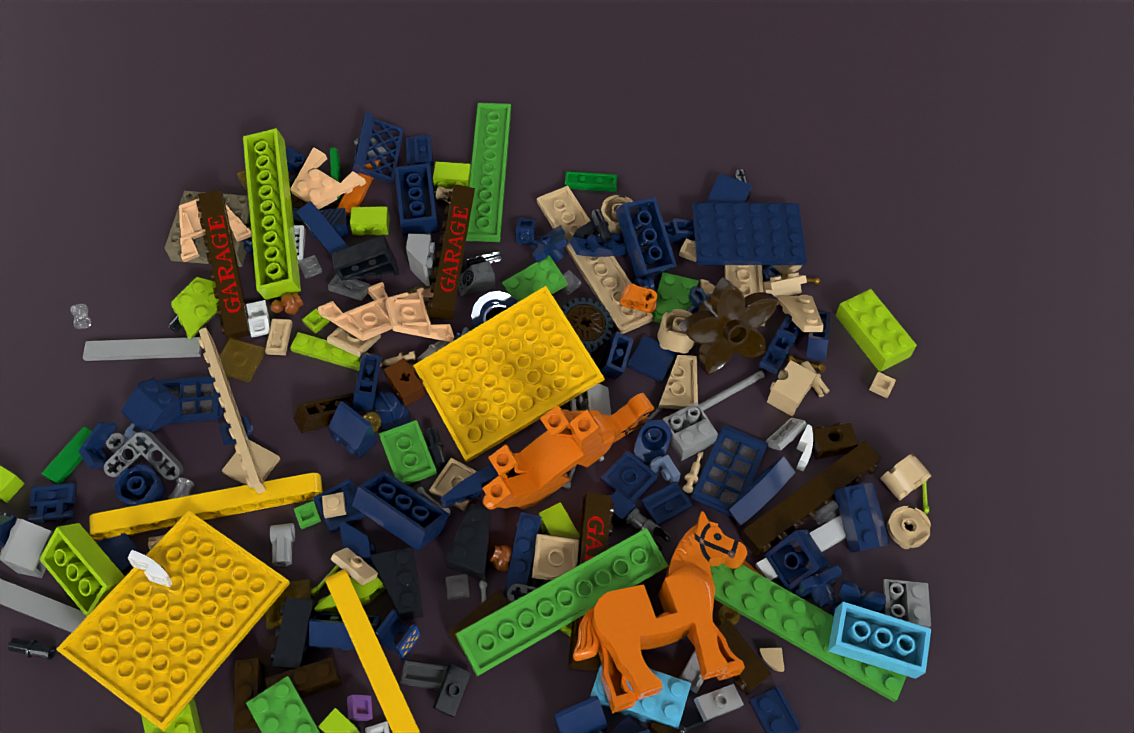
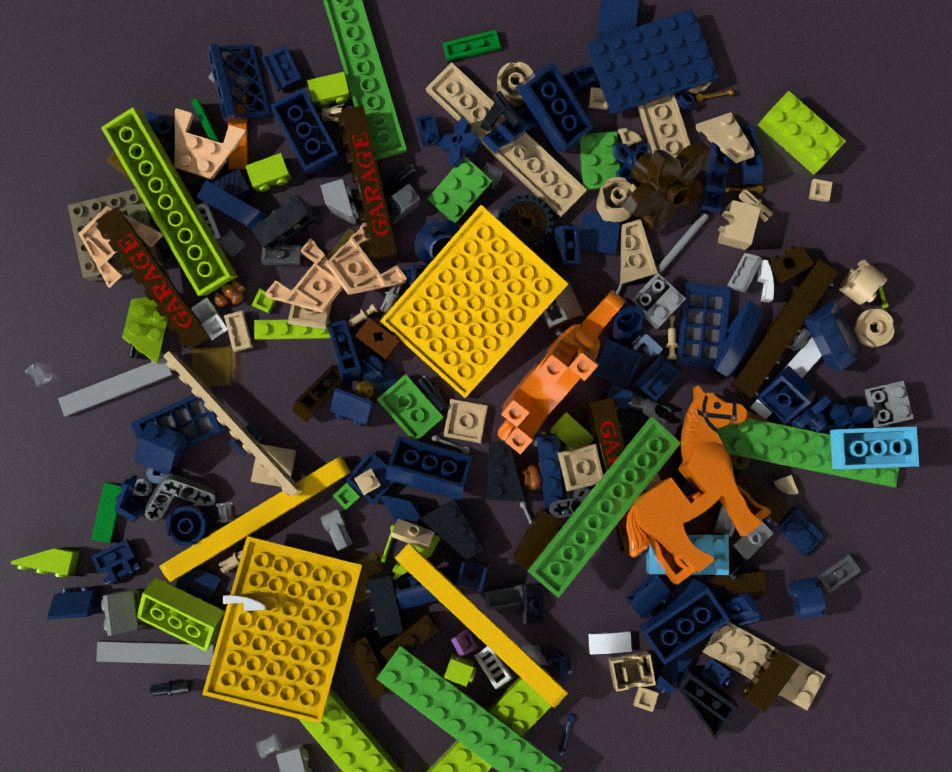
camera: 10 degrees left, 25 degrees up
dark blue slope [440,464,499,508] -> none
clear plate [446,574,470,600] -> none
orange piece [620,284,657,313] -> none
dark blue wheel [635,276,655,291] -> none
tan bracket [763,272,807,296] -> none

